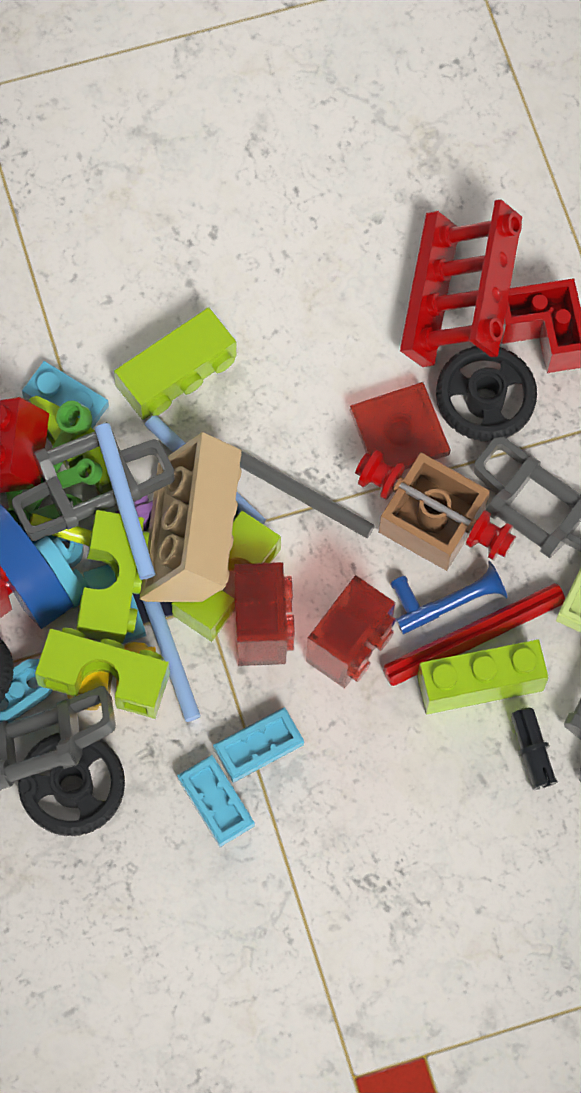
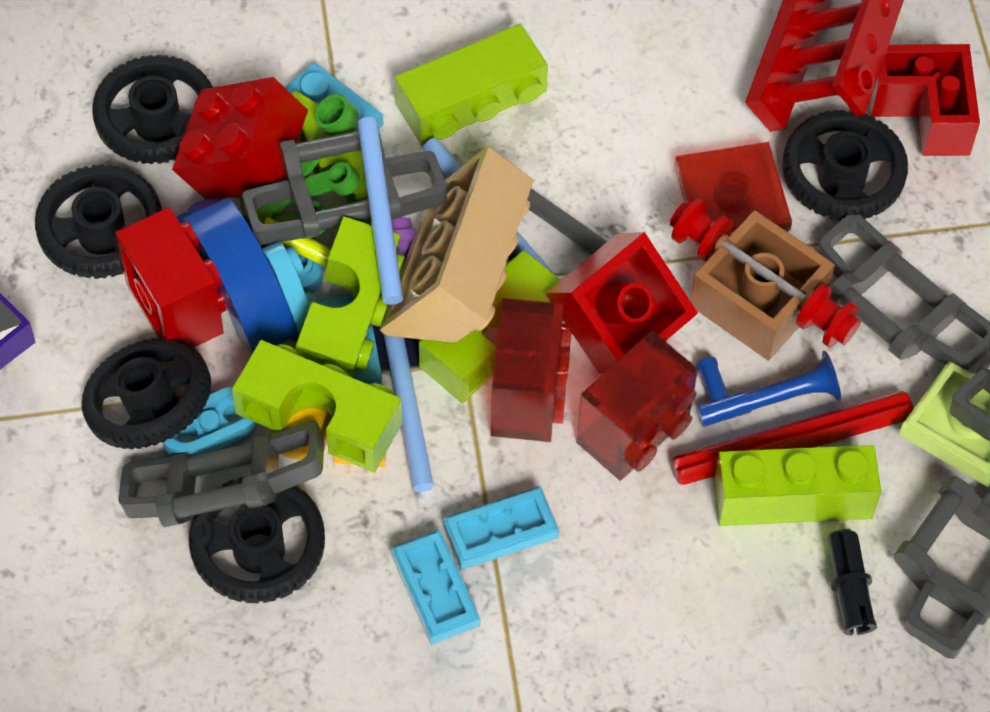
camera: 10 degrees right, 10 degrees down
none -> red brick [545,232,698,374]

